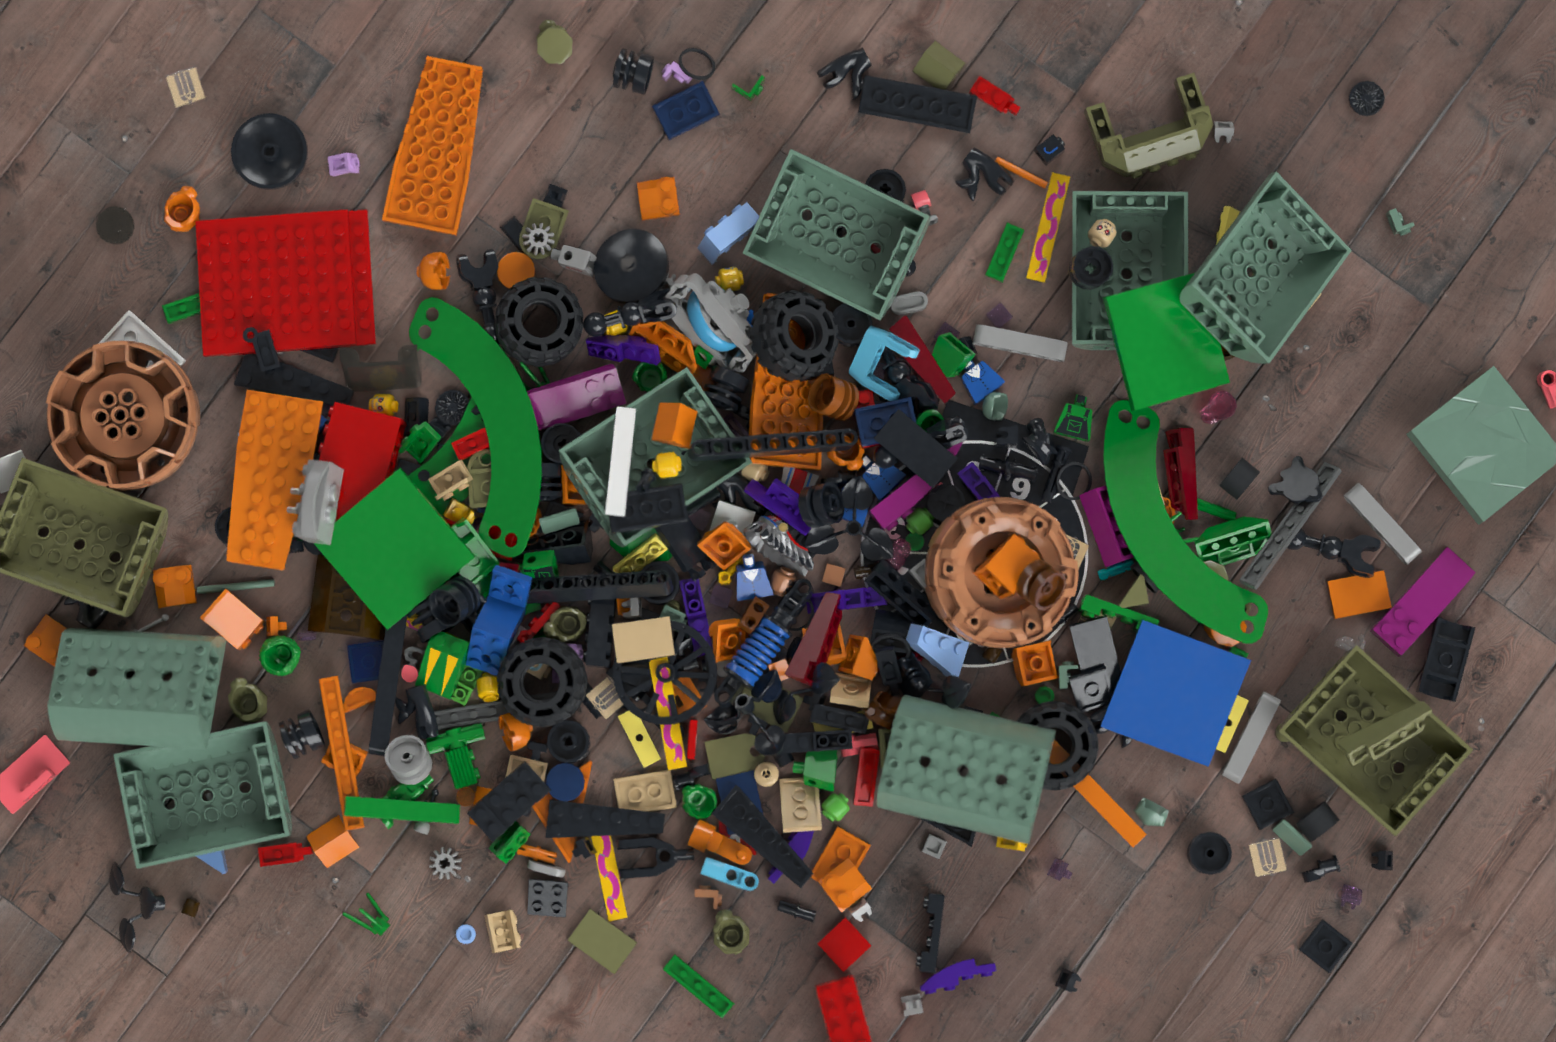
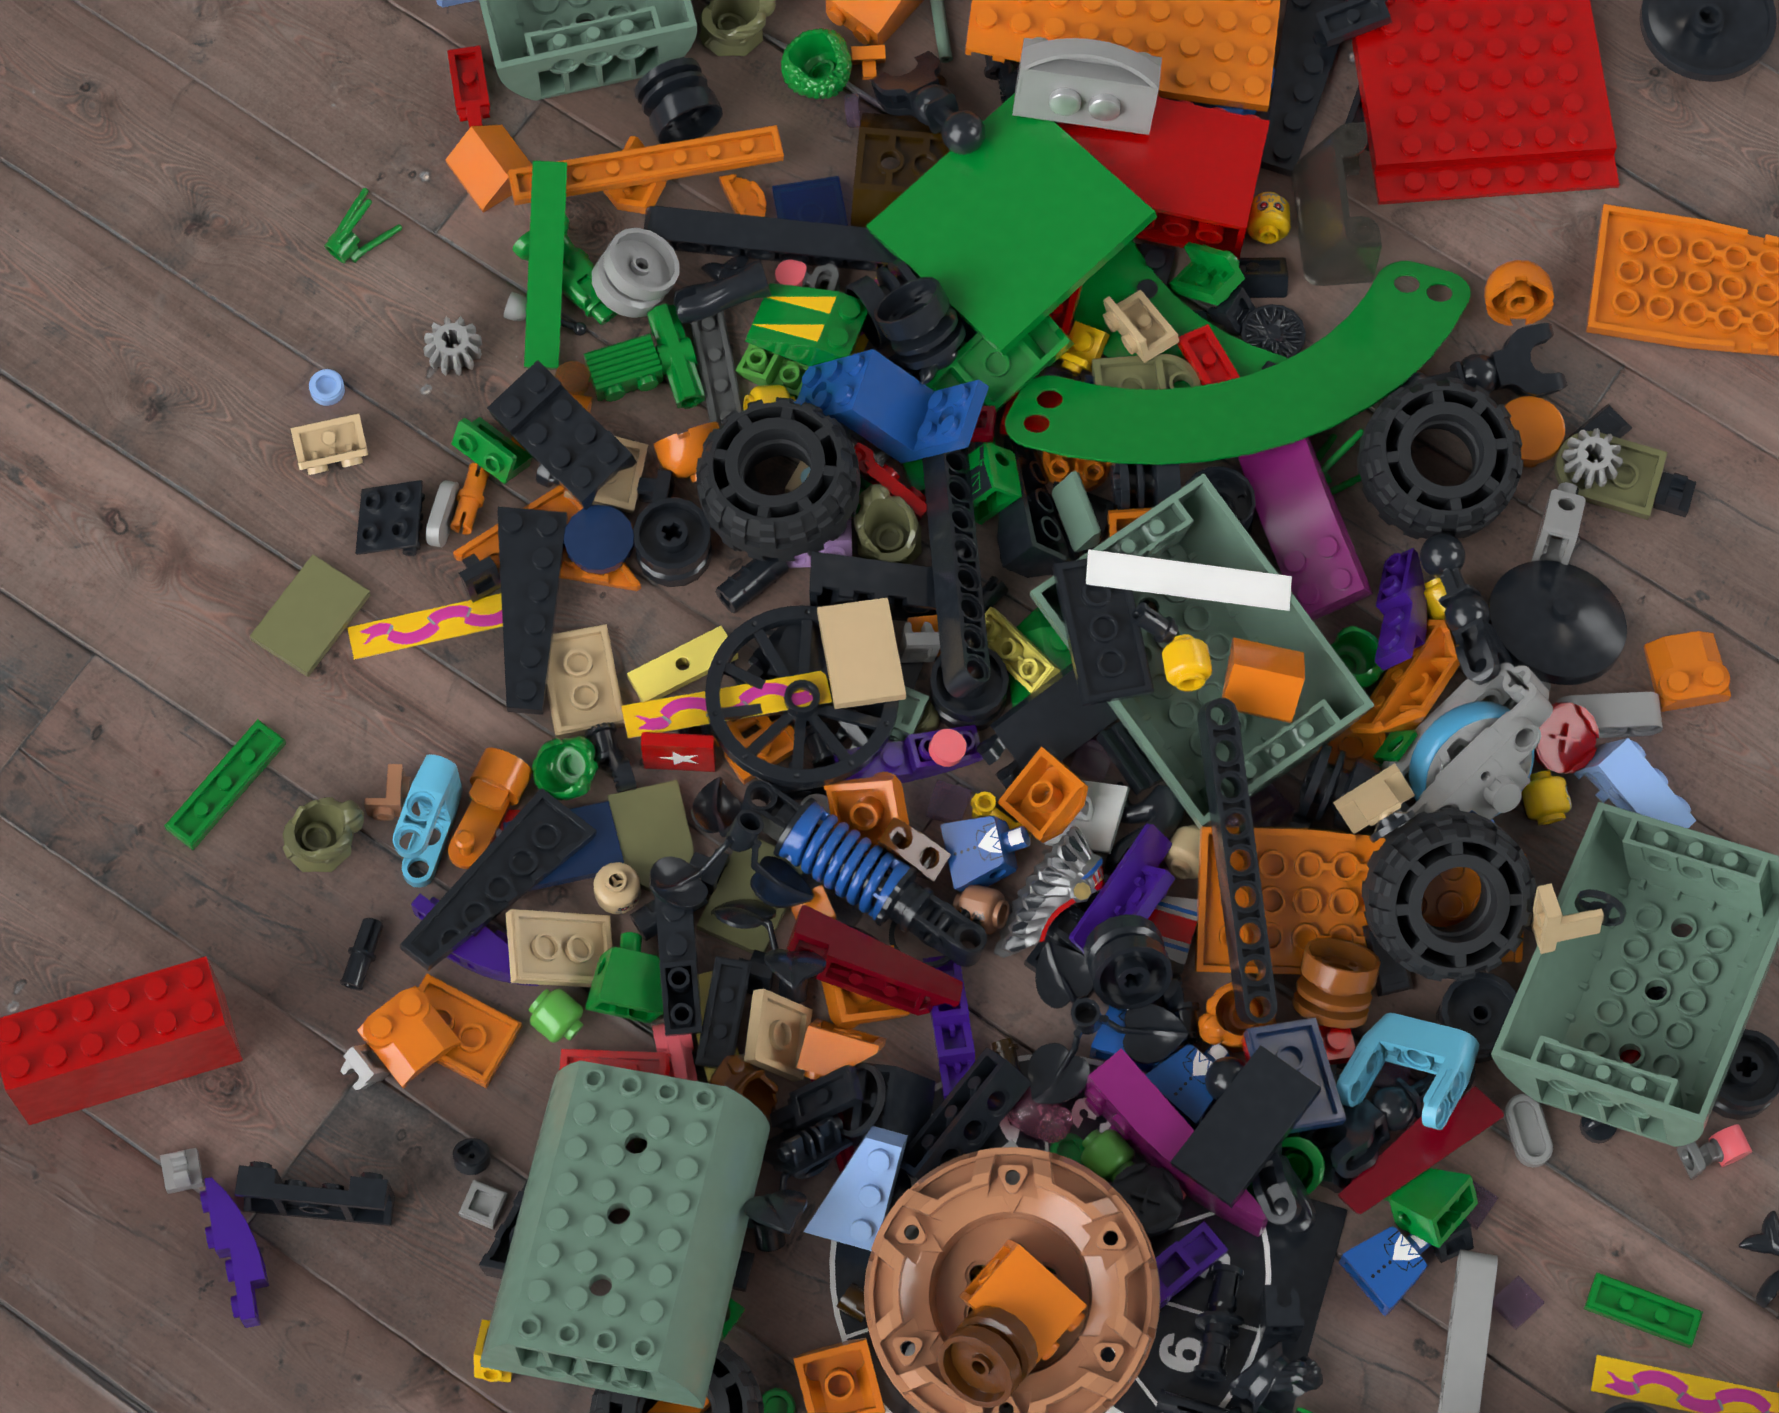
camera: 85 degrees right, 15 degrees down
lavender bracket [328,153,360,176] -> none
clear piece [586,676,624,719] -> none
black piece [616,838,694,879] -> none
red tile [817,917,871,972] -> none
nougat tile [822,563,846,587] -> none
sand green hair [982,392,1008,421] -> none
none -> black tile [453,1138,491,1175]
none -> black piece [870,51,986,155]
none -> coral tile [928,729,966,767]
none -> tan piece [1333,763,1416,843]
none -> tan piece [1531,883,1627,954]
none -> tile [1534,702,1599,774]
none -> light grey beam [1556,692,1663,738]

